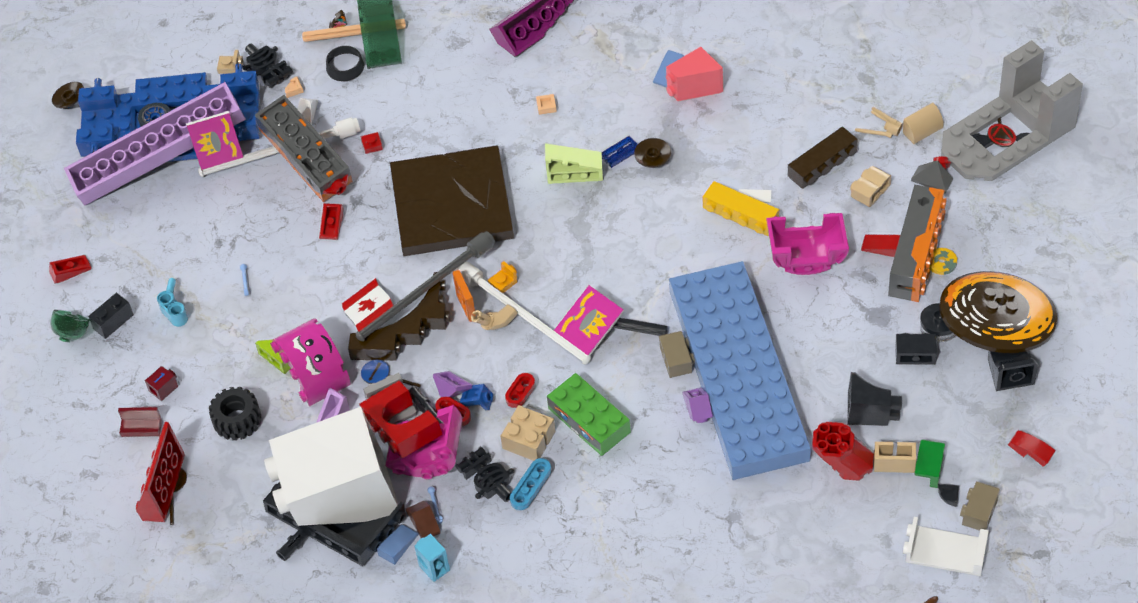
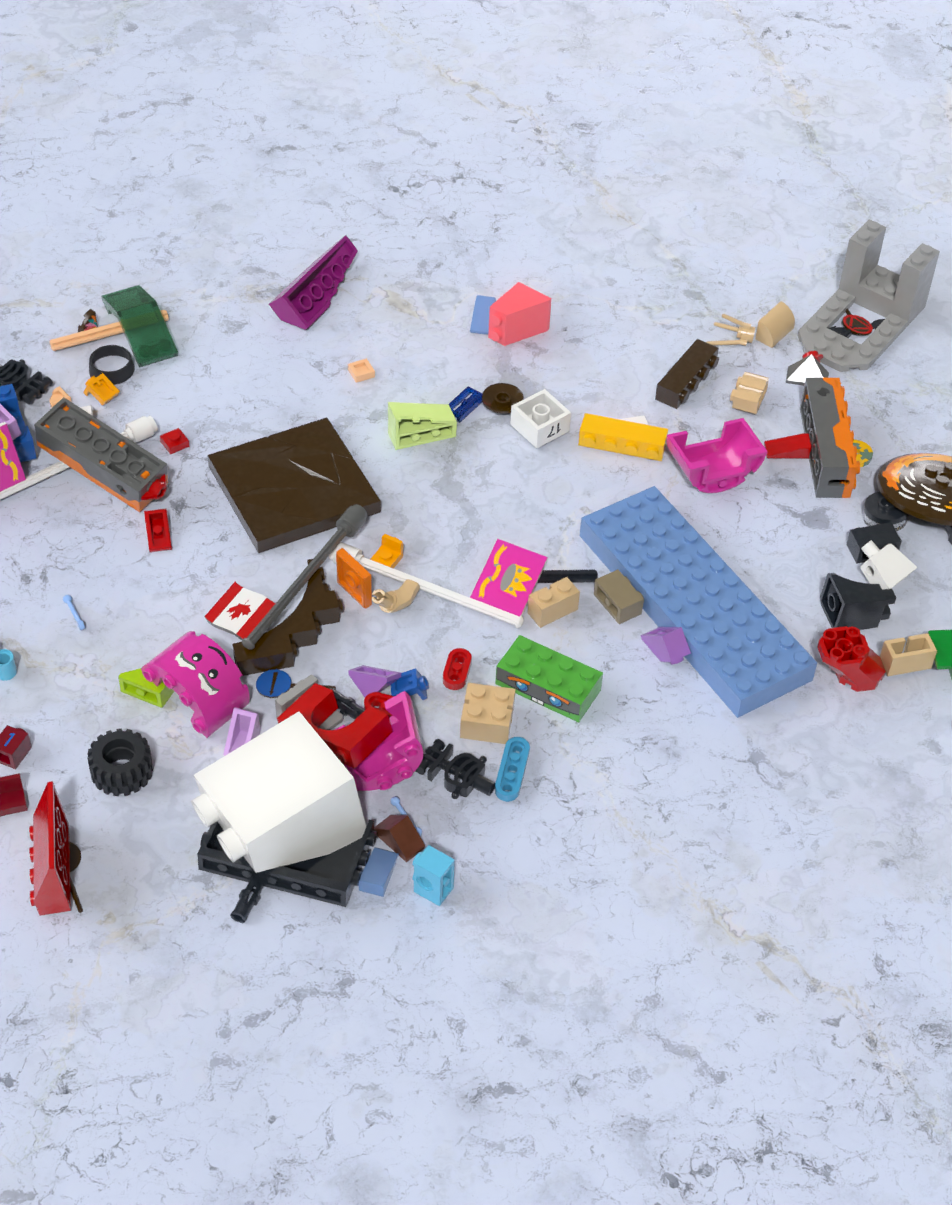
camera: 25 degrees left, 5 degrees down
none -> light orange bracket [83,373,120,406]
none -> white brick [510,389,571,449]
none -> tan piece [527,577,580,628]
none -> white torso [861,540,917,589]

